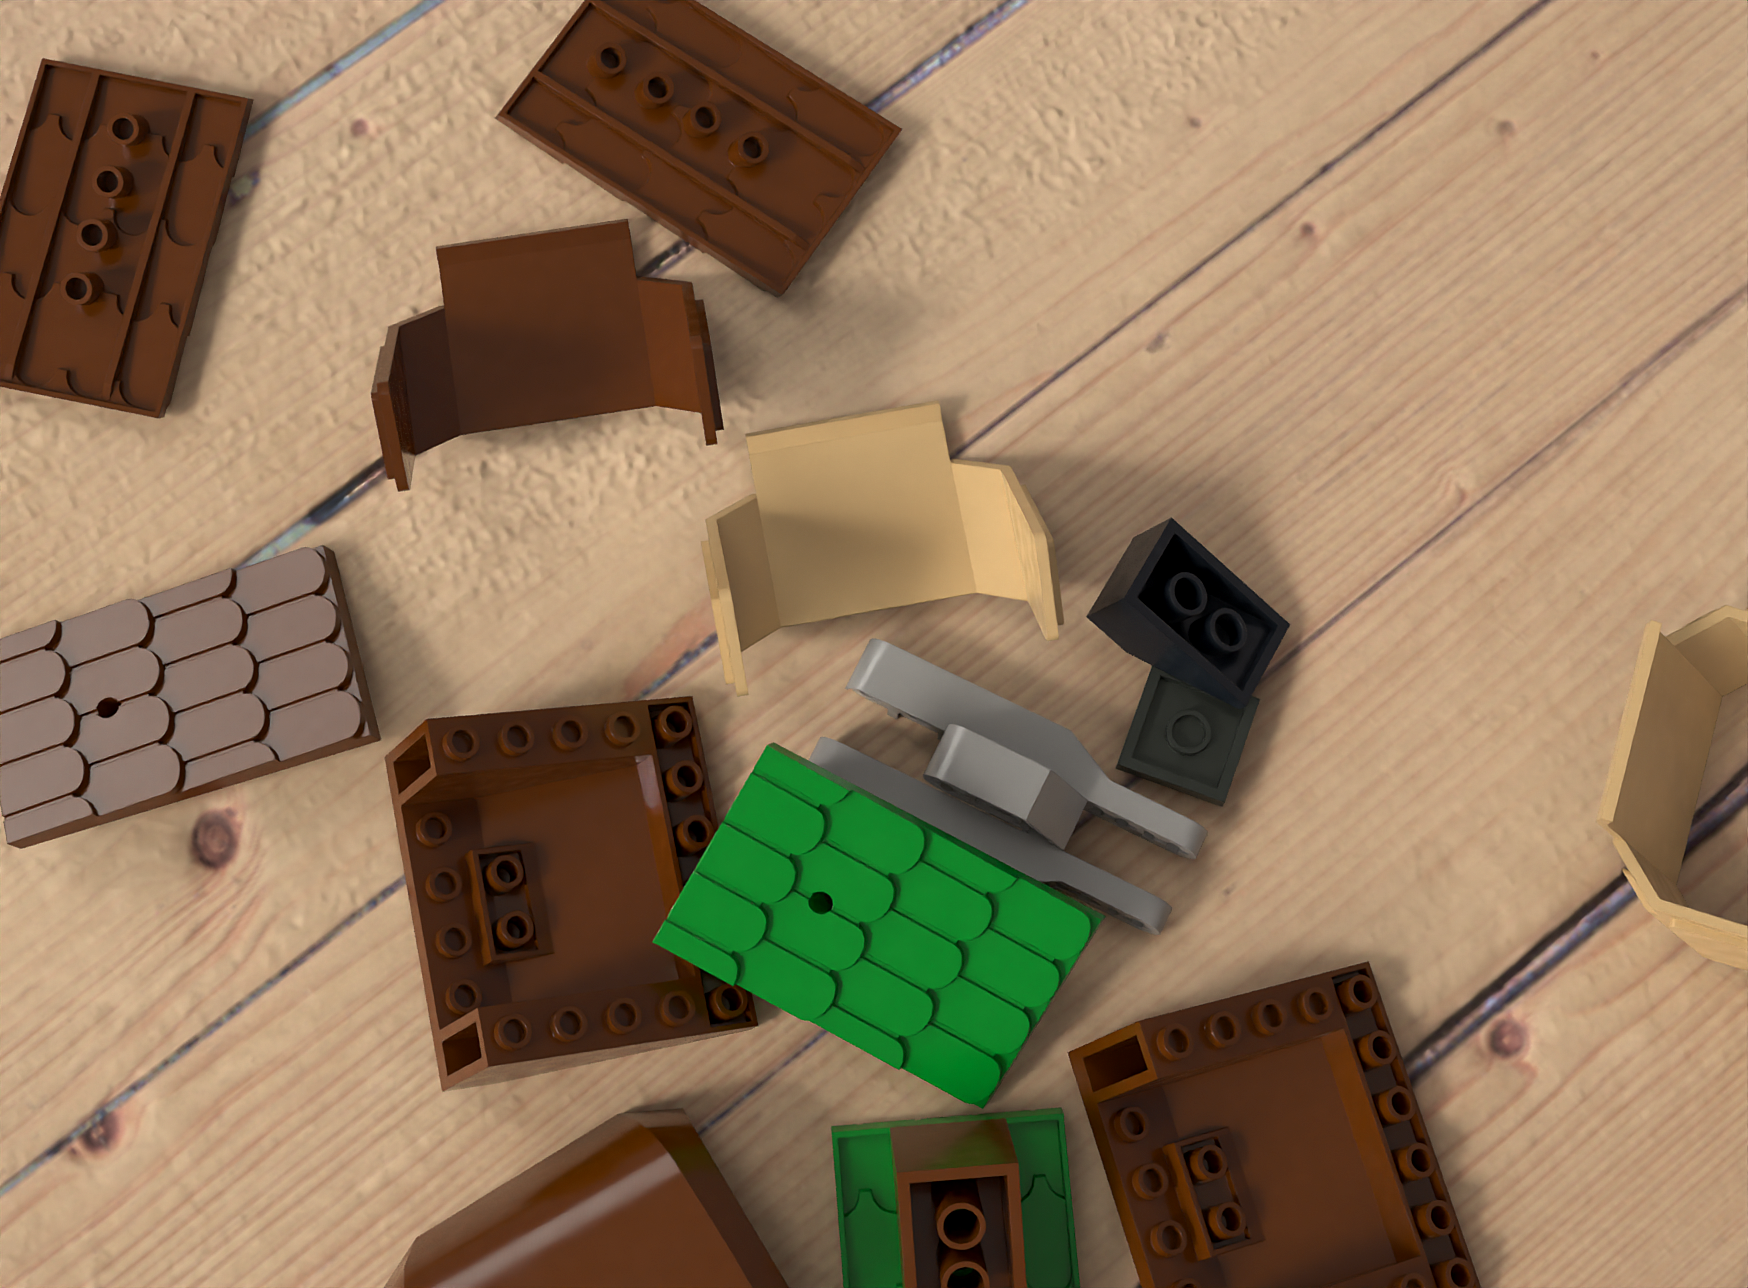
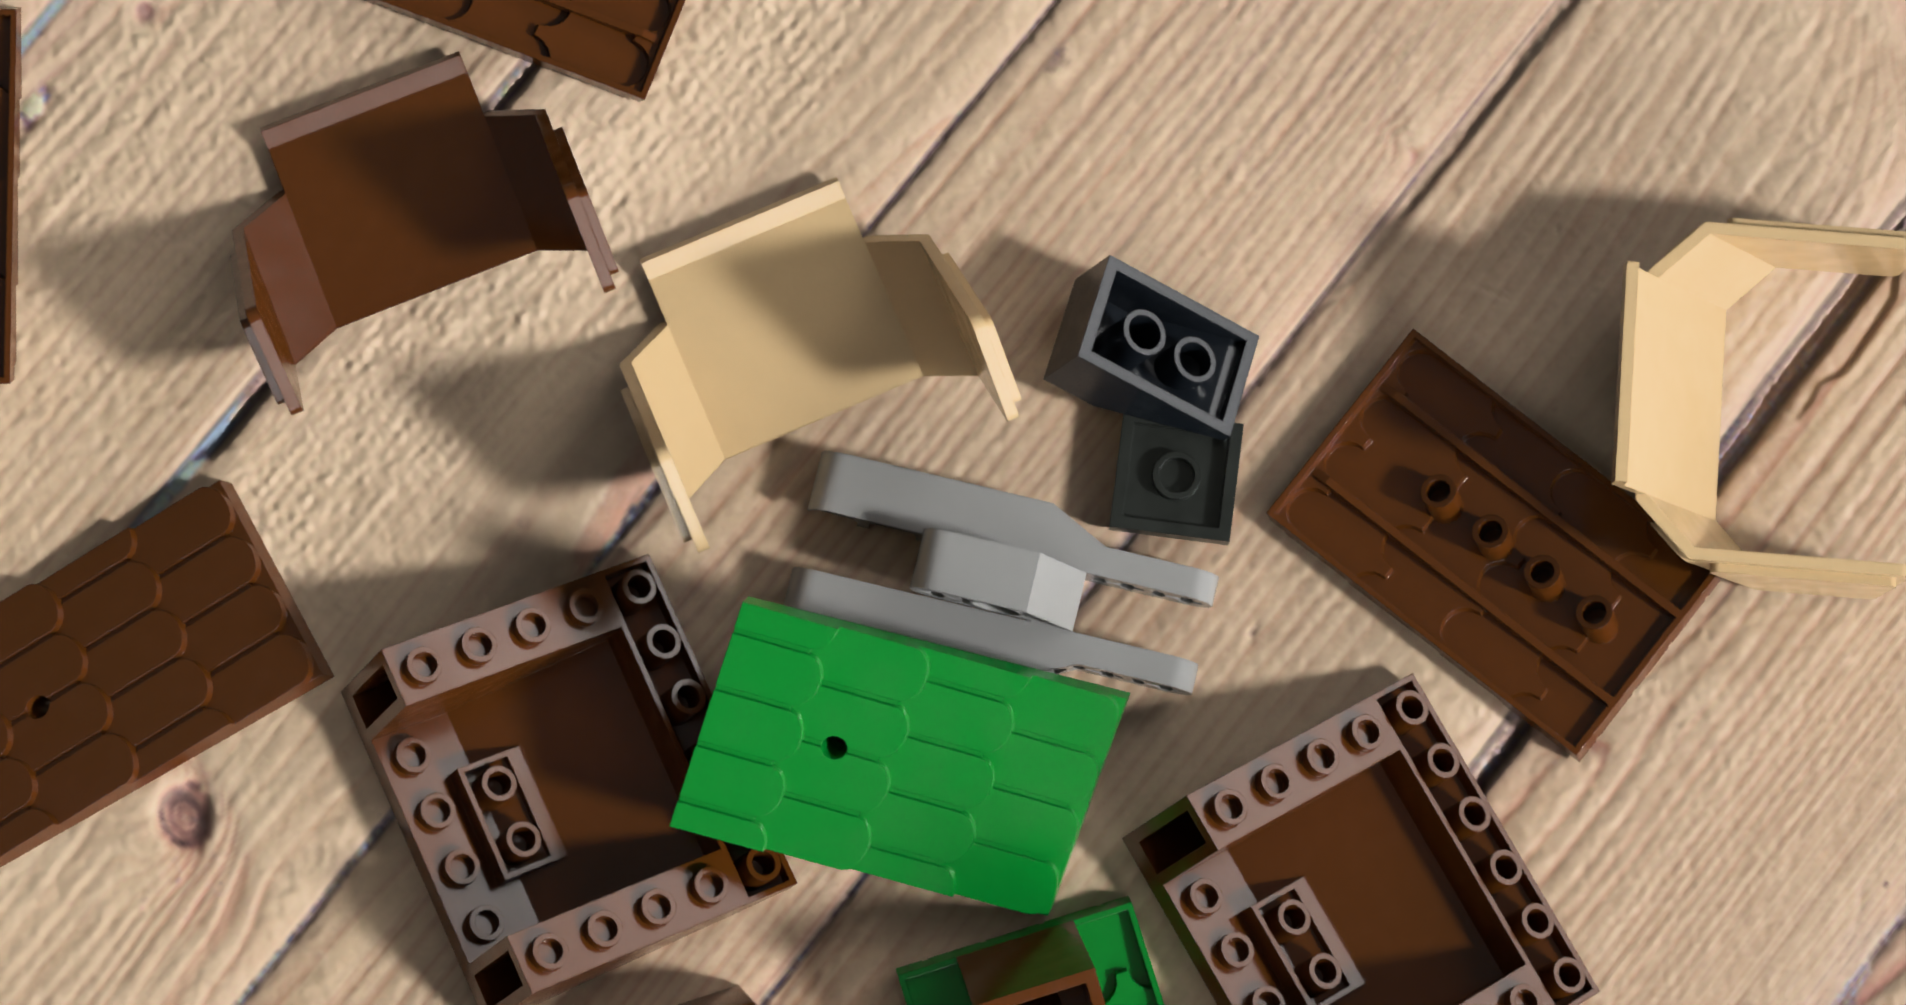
camera: 10 degrees left, 5 degrees up
none -> reddish brown piece [1266,329,1722,762]

